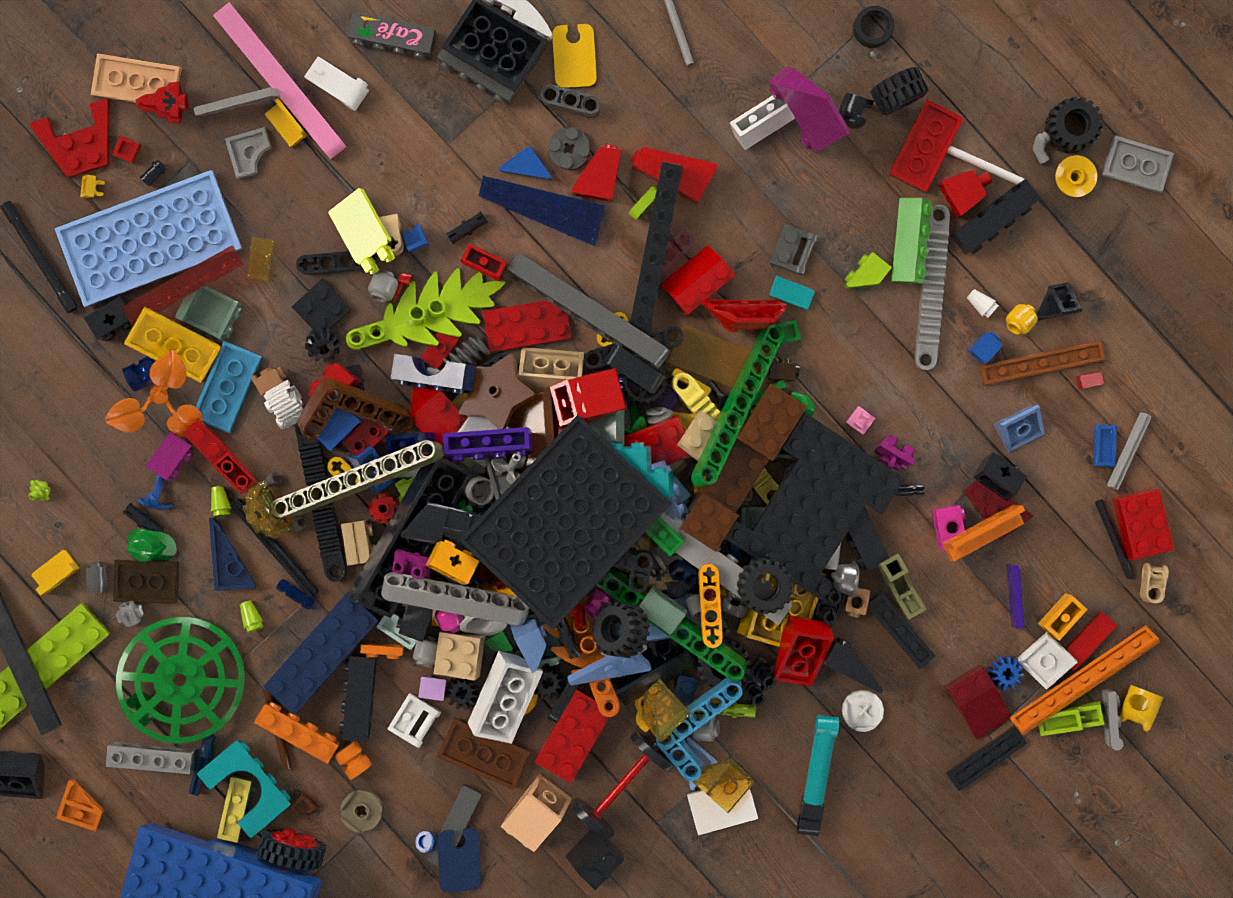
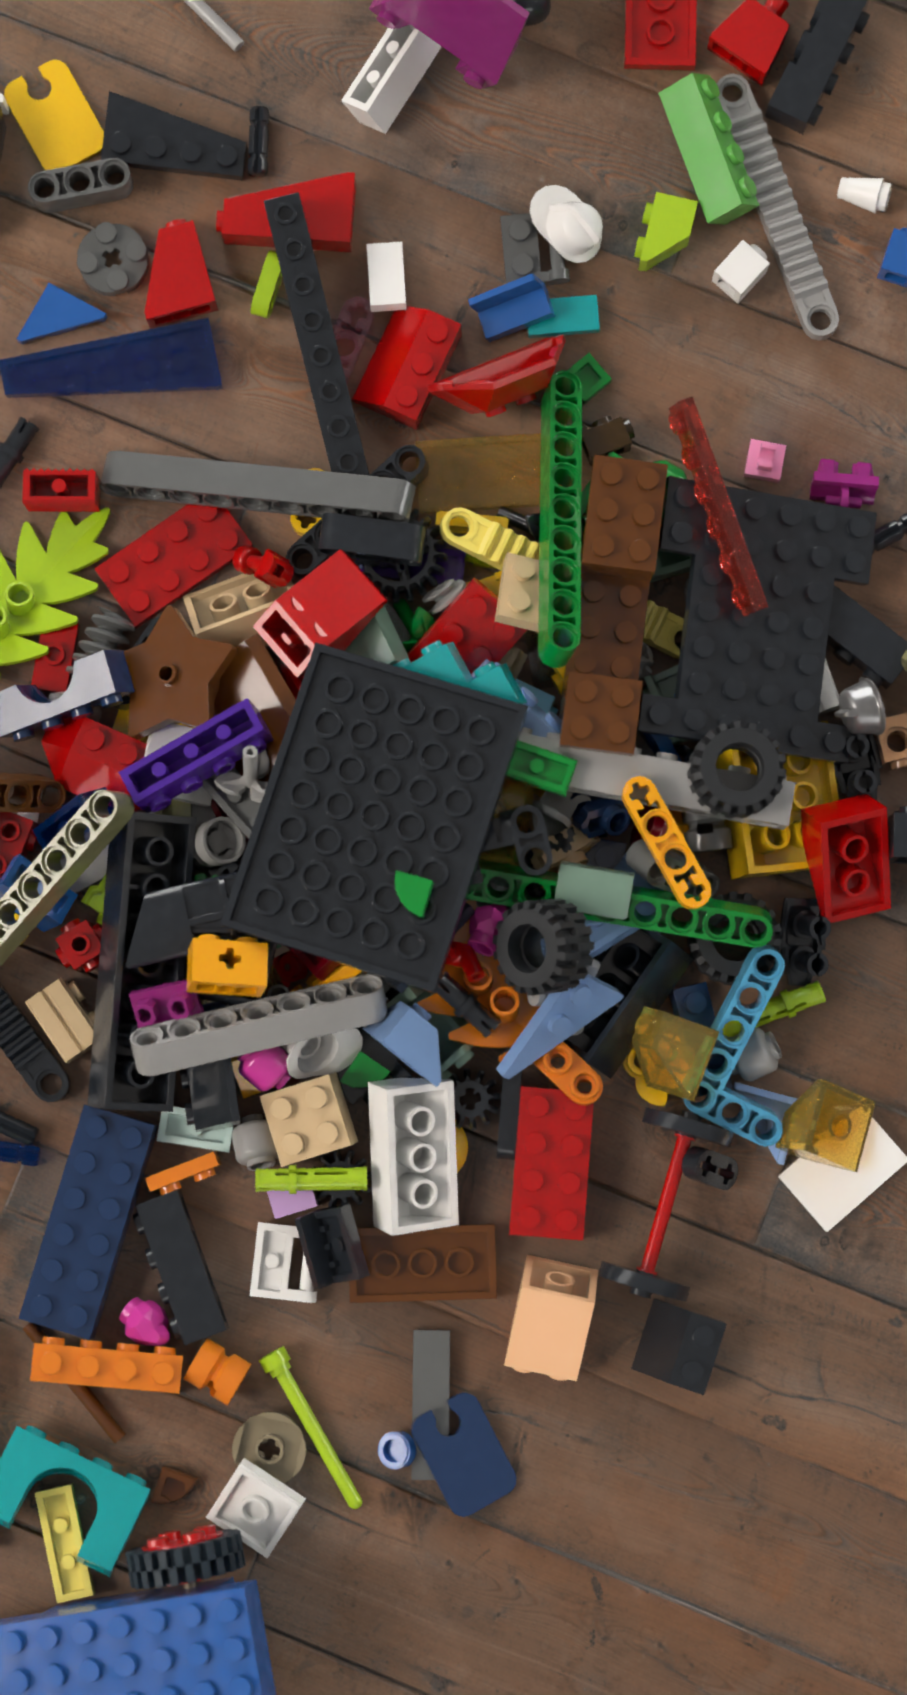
camera: 20 degrees left, 5 degrees down
none -> black wing [101,91,247,181]
none -> dark pink rock [119,1297,170,1346]
none -> white tile [206,1458,306,1558]
none -> red leg [232,545,294,589]
none -> black axle [248,106,269,177]
none -> lime pin [255,1165,367,1194]
none -> lime piece [258,1346,362,1509]
none -> black bracket [295,1204,370,1289]
none -> white tile [367,242,406,312]
none -> green tile [395,871,434,919]
none -> blue panel [468,274,555,342]
none -> white piece [530,185,603,263]
none -> clear red plate [668,396,768,616]
none -> black beam [682,1146,738,1190]
none -> white brick [712,240,770,304]

